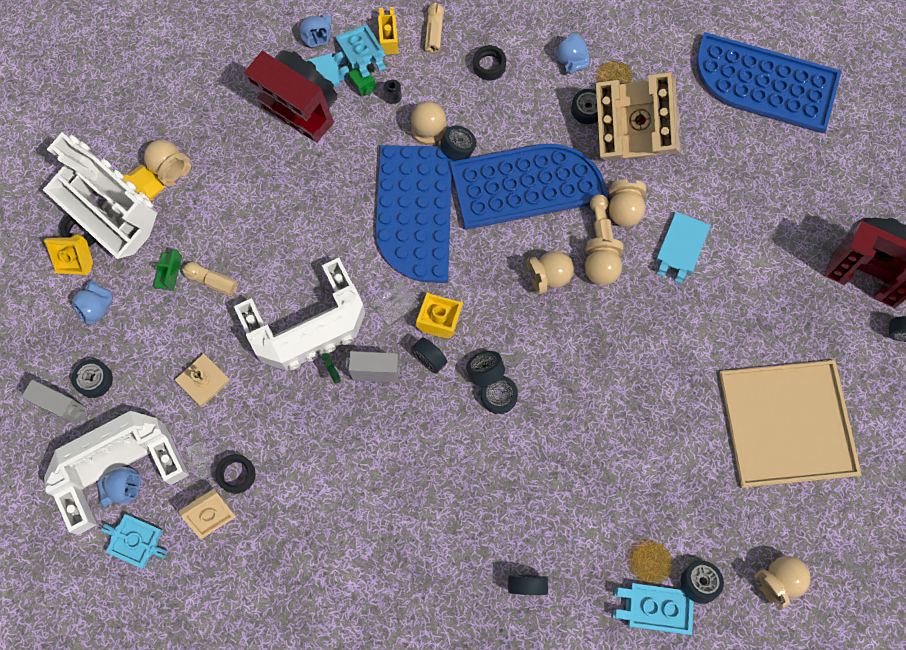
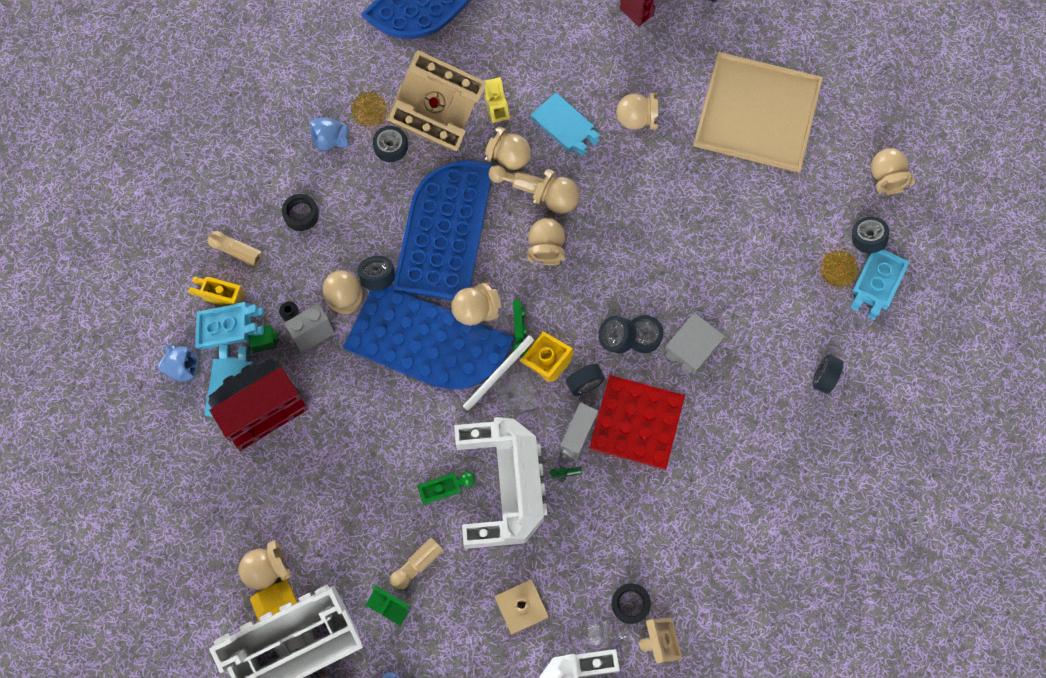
camera: 70 degrees left, 0 degrees up
none -> light grey brick [284,303,335,353]
none -> green plate [417,471,476,506]
none -> tan tile [451,283,501,326]
none -> white piece [463,335,534,411]
none -> light yellow brick [484,77,510,123]
none -> green plate [512,300,528,357]
none -> red plate [589,375,685,470]
none -> tan tile [616,93,658,130]
none -> light grey brick [664,313,725,375]

